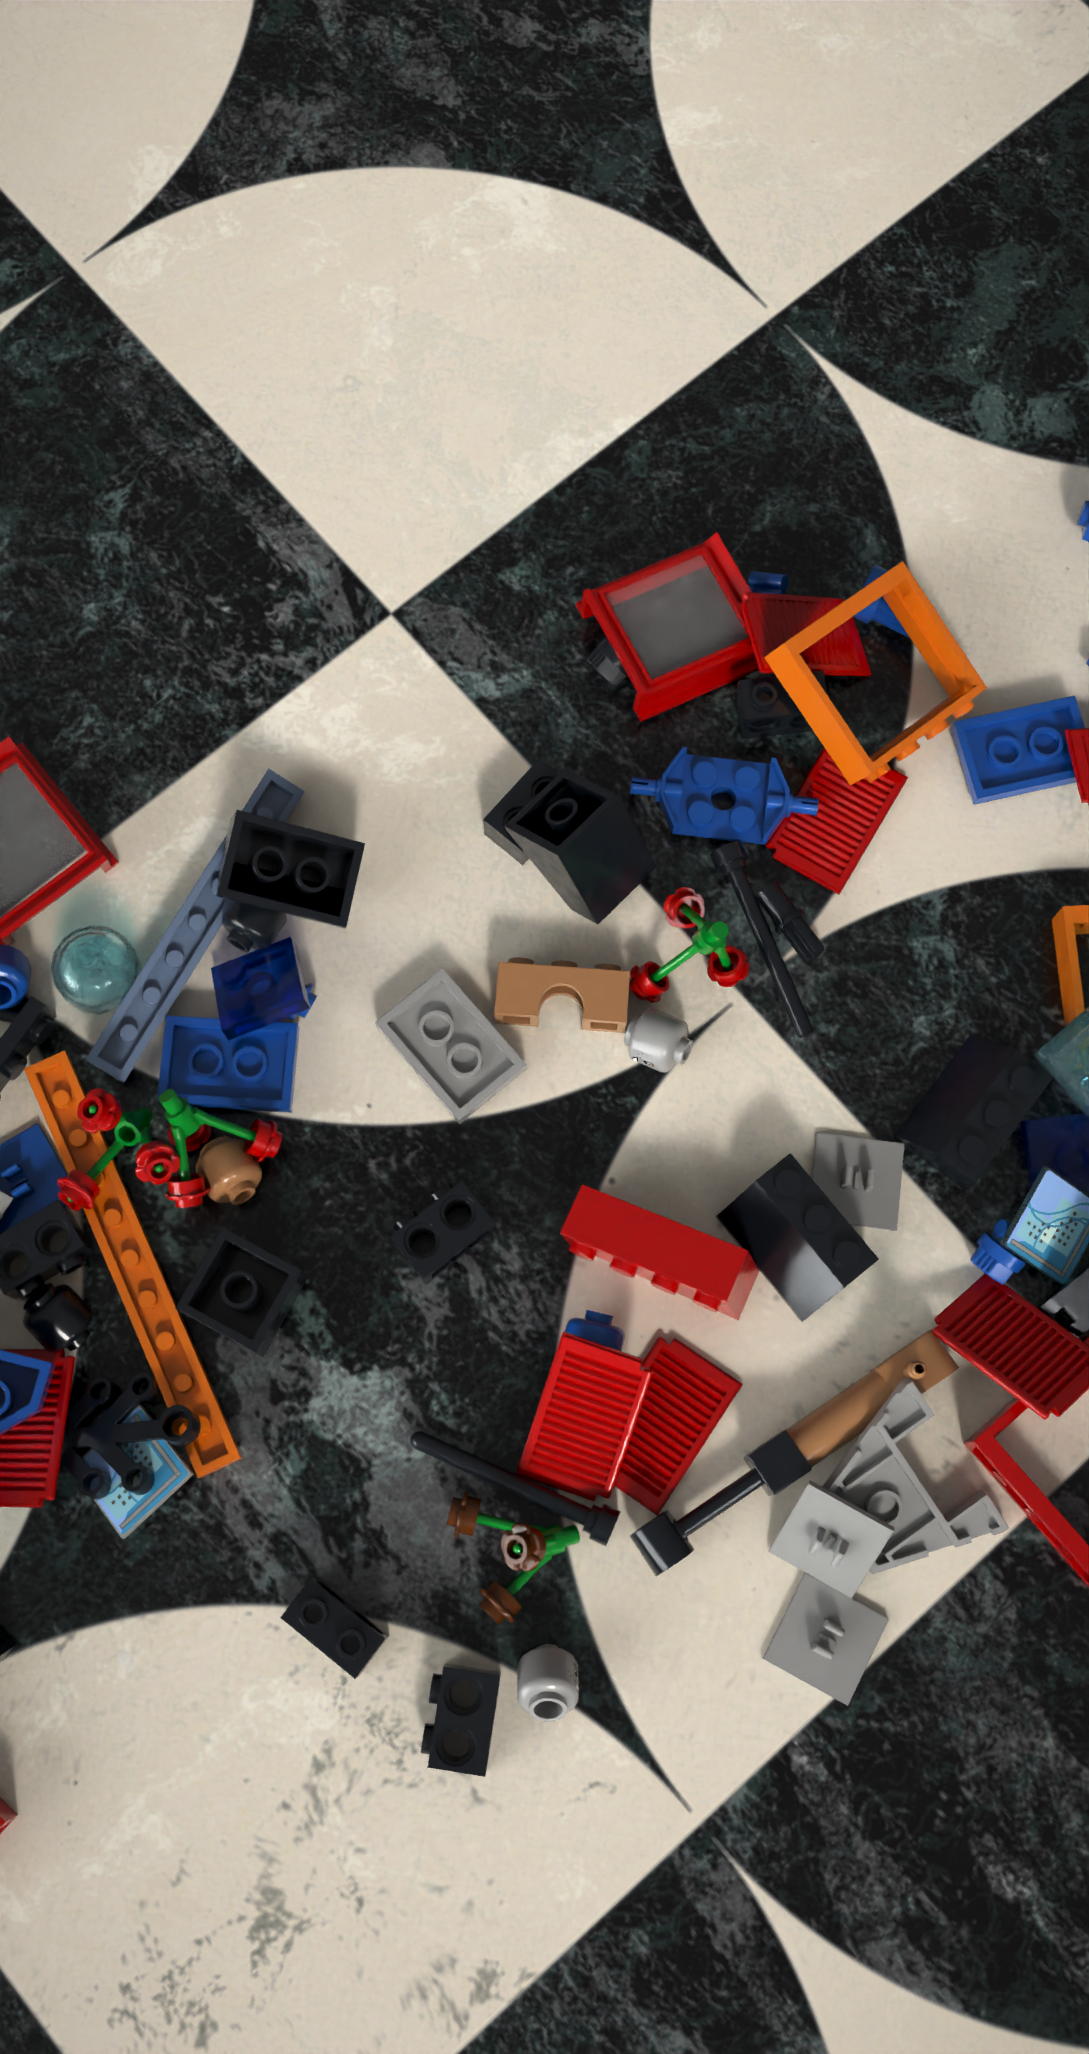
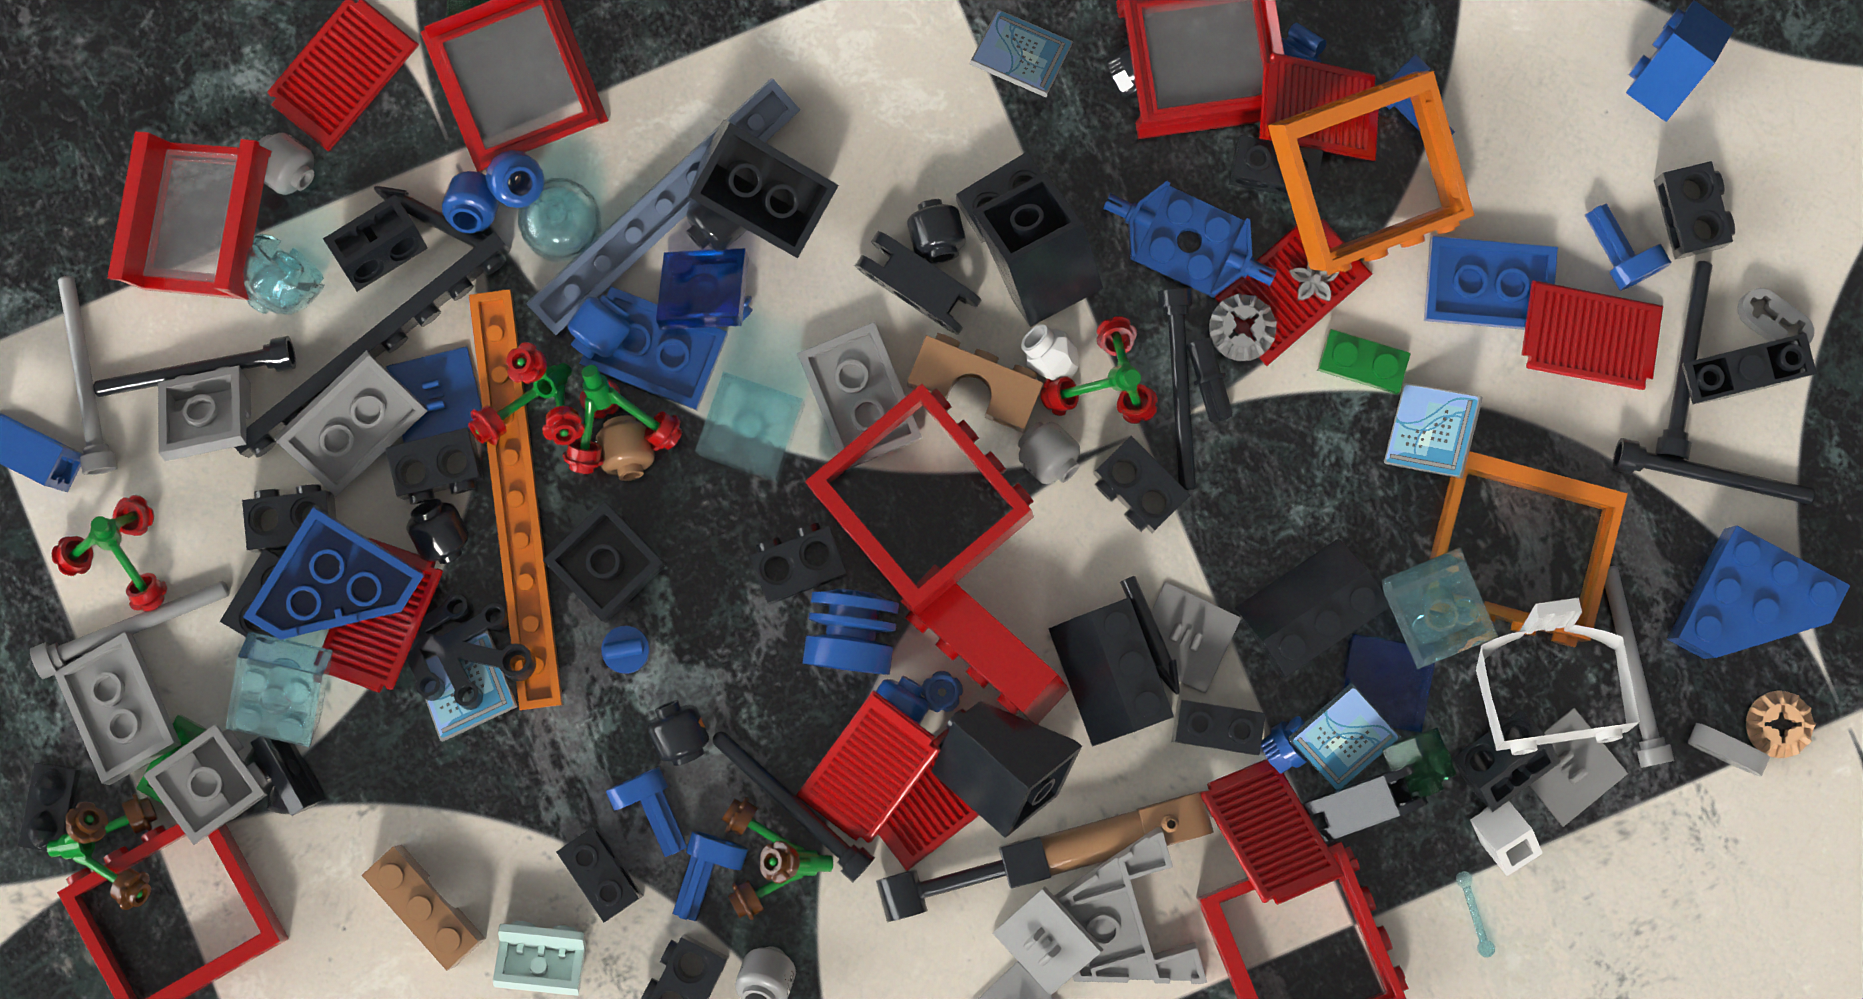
camera: 20 degrees right, 10 degrees up
none -> medium nougat arch [361,845,486,971]
none -> blue head [486,150,545,208]
none -> light aqua bracket [493,921,586,996]
none -> blue head [568,294,631,359]
none -> blue piece [601,626,650,674]
none -> blue piece [606,767,687,857]
none -> black head [647,700,709,766]
none -> blue piece [672,831,748,921]
none -> clear light blue brick [695,372,805,483]
none -> blue wheel [803,589,899,675]
none -> red window [805,383,1034,616]
none -> black piece [854,231,982,335]
none -> black head [907,199,966,264]
none -> blue plate [921,671,963,712]
none -> black slope [931,701,1082,838]
none -> piece [970,9,1073,97]
none -> white rock [1021,324,1079,381]
none -> black brick [1093,436,1191,533]
none -> black piece [1120,576,1180,695]
none -> black brick [1171,699,1266,755]
none -> light grey gear [1209,294,1277,361]
none -> light grey plant [1289,263,1340,301]
none -> green plate [1317,329,1411,395]
none -> piece [1384,383,1483,479]

